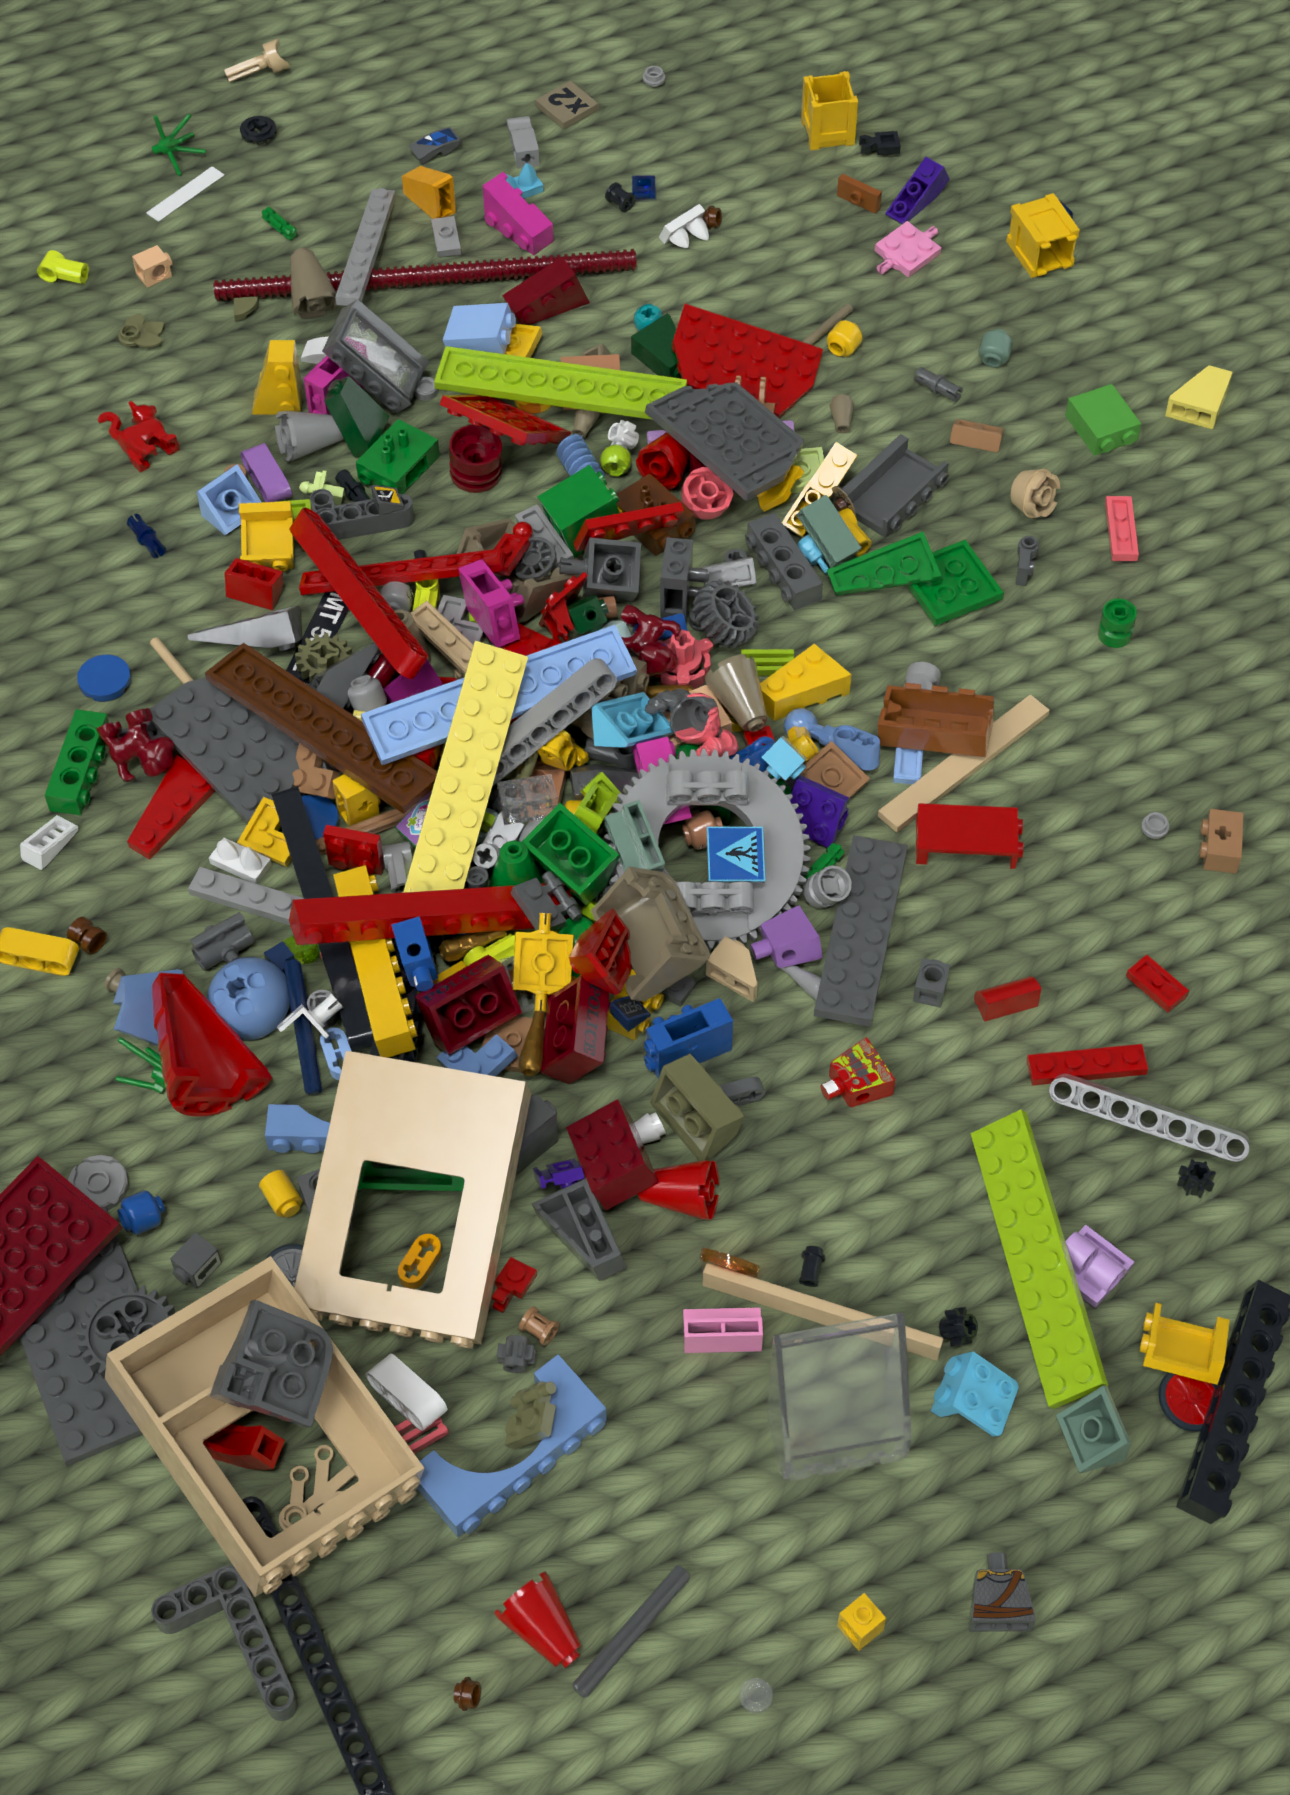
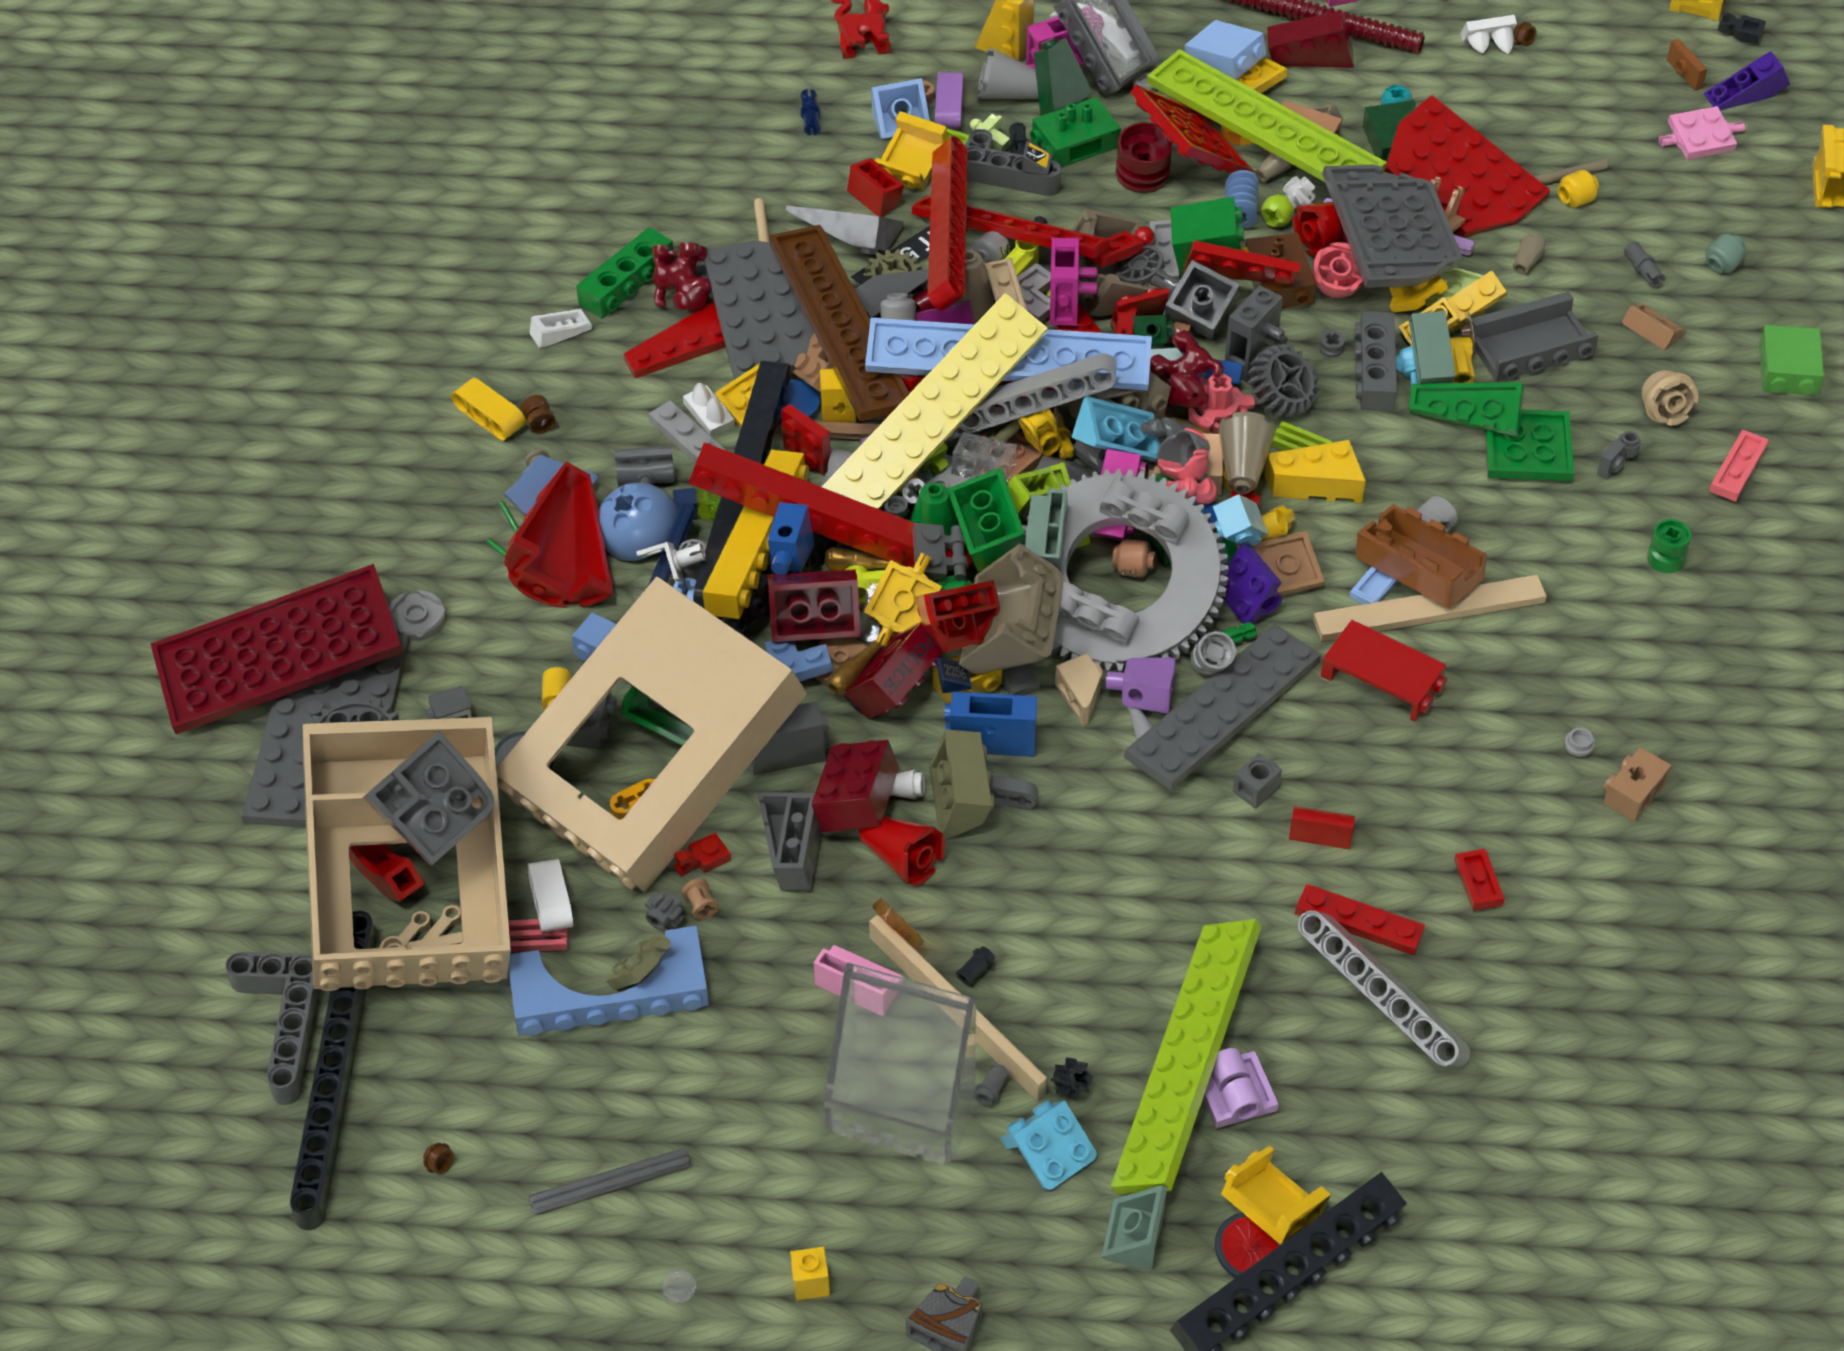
camera: 30 degrees right, 5 degrees down
blue tile [77,654,131,702] -> none
blue head [117,1190,165,1235] -> none
red cone [494,1571,582,1668] -> none
dark purple plate [533,1158,584,1188] -> none
light grey plate [701,557,757,587] -> none
piece [706,827,765,882] -> none
medium blue beam [783,708,880,770] -> none
torso [820,1037,896,1107] -> none
black gear [1177,1159,1216,1198] -> none

